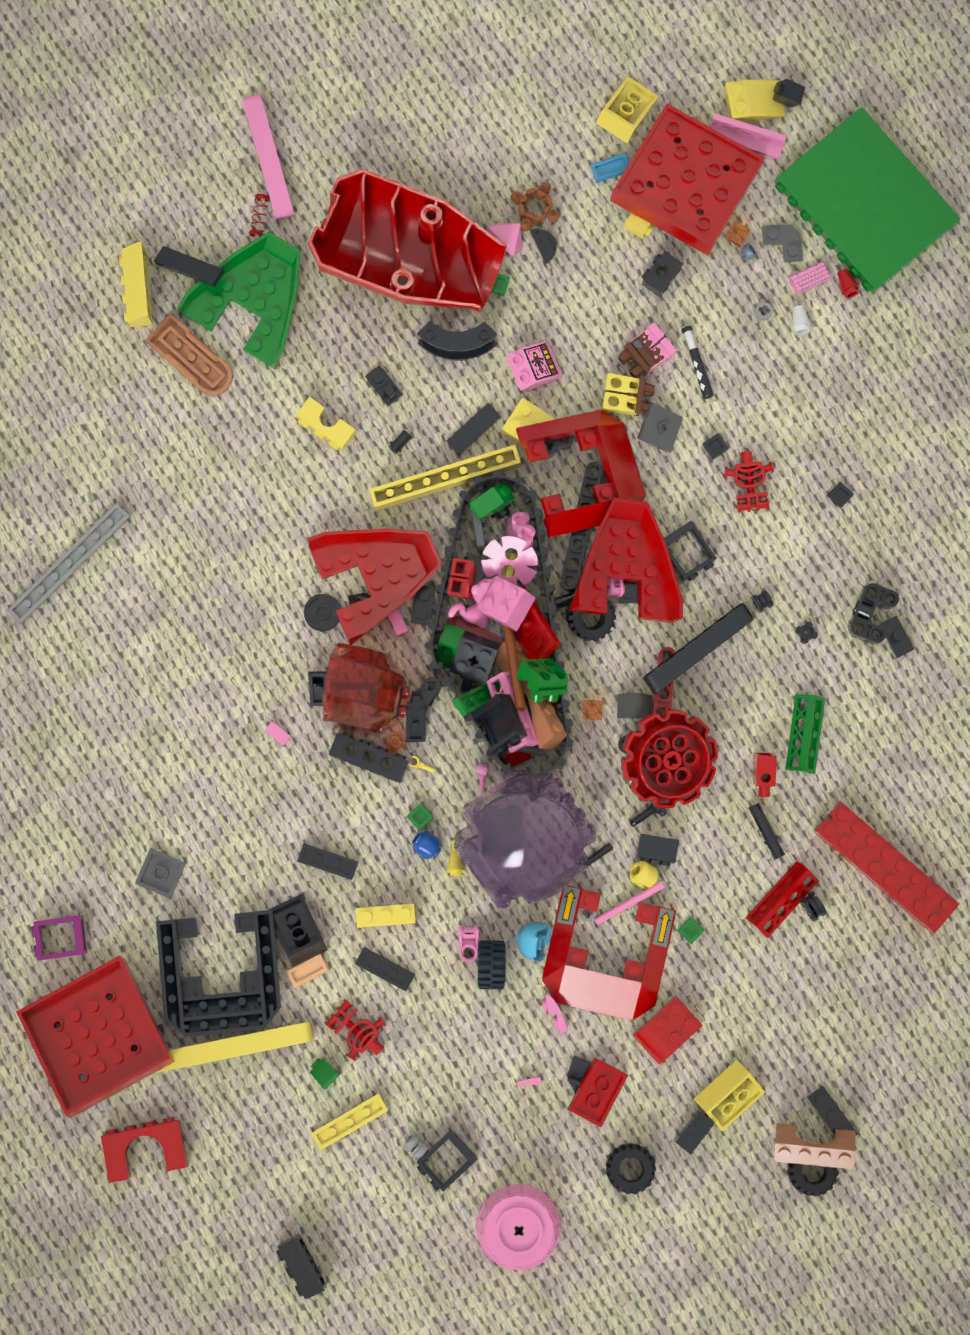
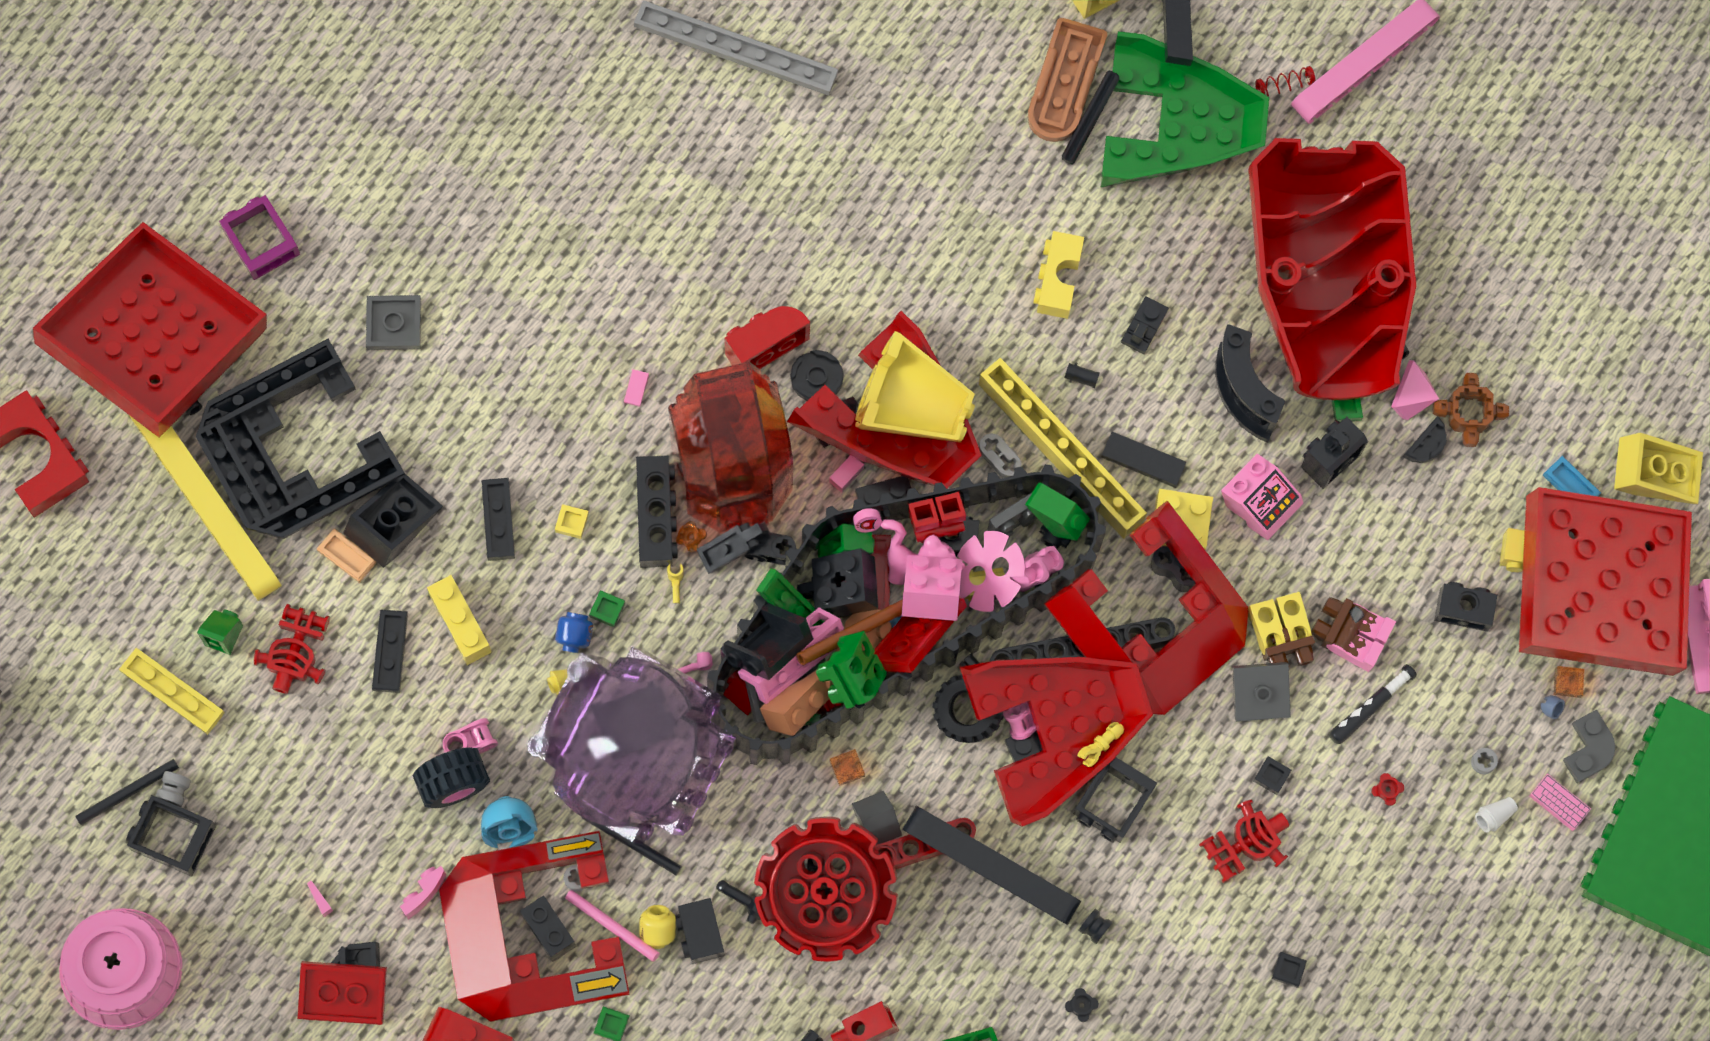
camera: 60 degrees right, 10 degrees down
red cone [837,269,859,298] -> none
none -> black bar [75,759,179,825]
none -> black brick [520,895,576,962]
none -> light yellow plate [555,504,589,539]
none -> red brick [725,306,810,380]
none -> bright pink tile [853,508,882,533]
none -> light yellow cone [855,331,975,442]
none -> light grey beam [979,433,1022,478]
none -> black axle [1062,70,1119,165]
none -> light yellow piece [1077,722,1124,767]
none -> black hinge [1301,417,1369,489]
none -> red plate [1371,773,1404,806]

